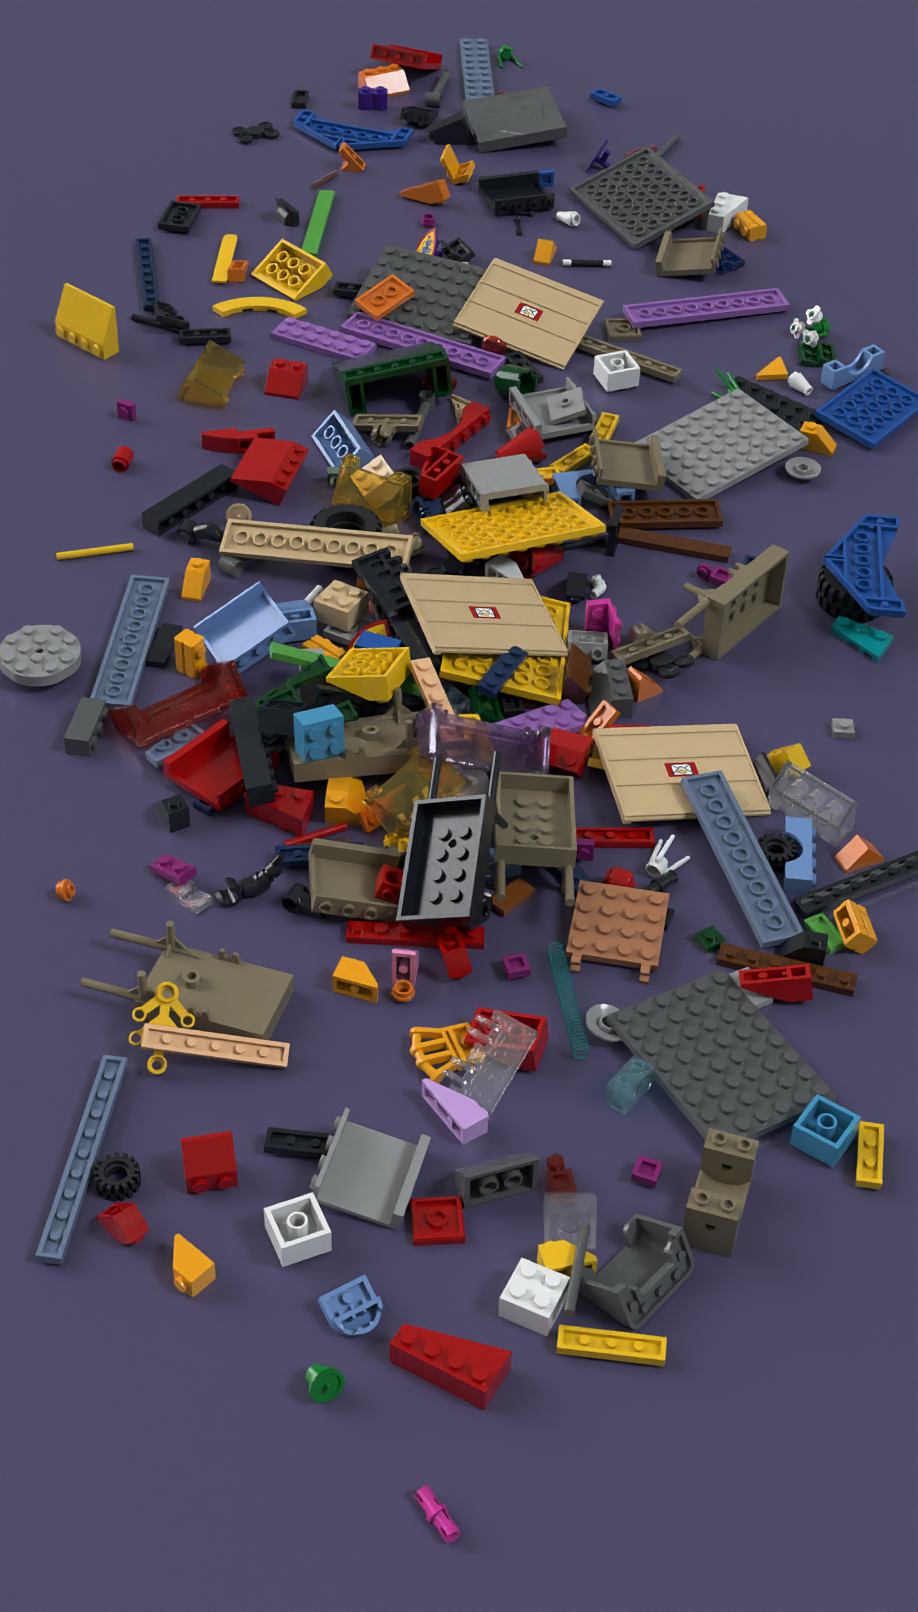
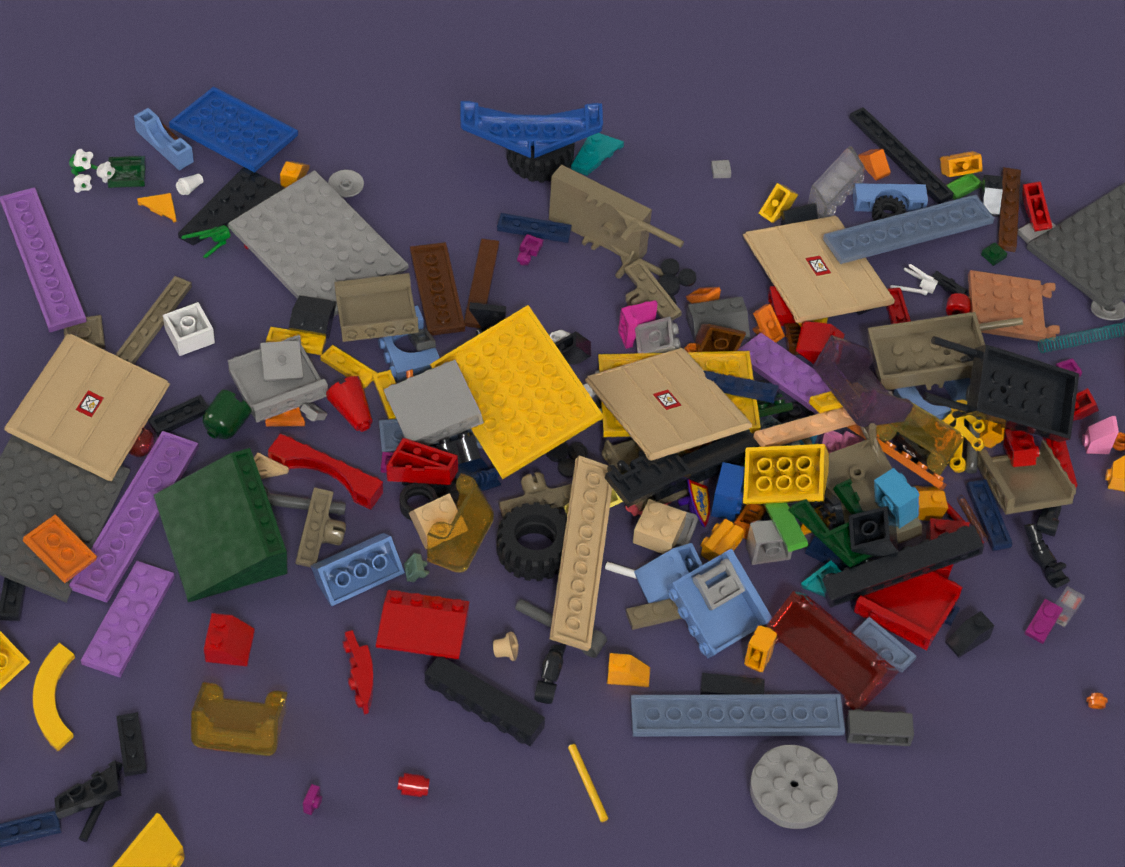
camera: 100 degrees left, 10 degrees up
none -> black slope [289,295,337,339]
none -> light grey plate [693,558,745,610]

